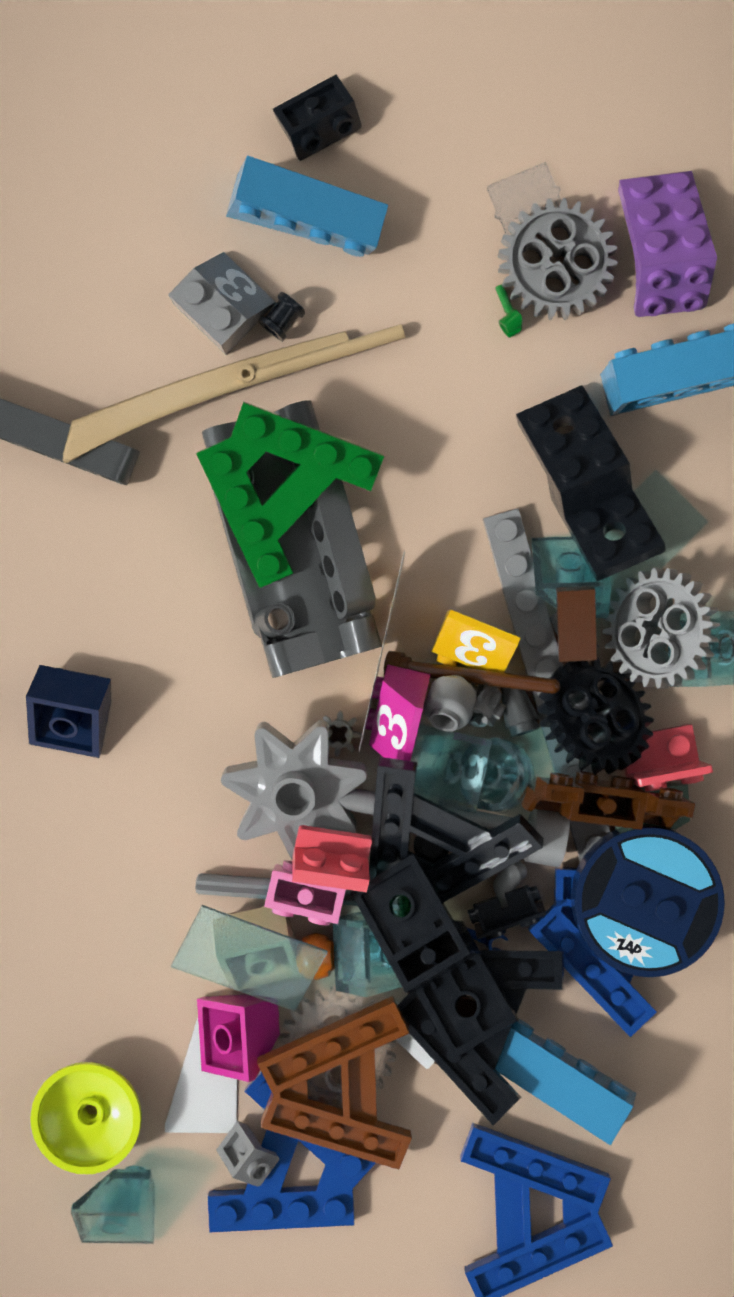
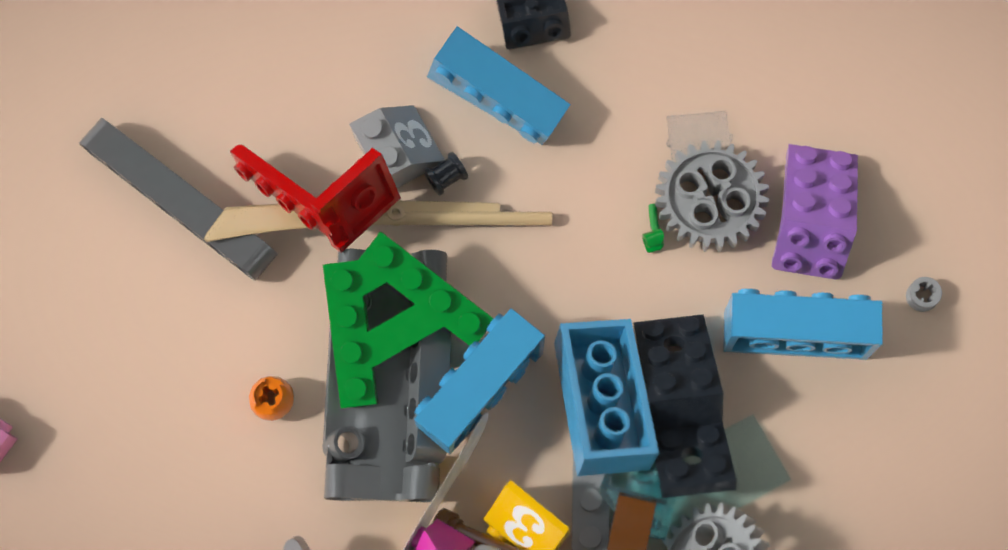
camera: 25 degrees right, 15 degrees down
dark blue slope [26,665,111,758] -> none
none -> red bracket [230,145,401,253]
none -> orange piece [249,376,294,421]
none -> dark azure wedge [414,308,545,454]
none -> dark azure brick [554,319,659,477]

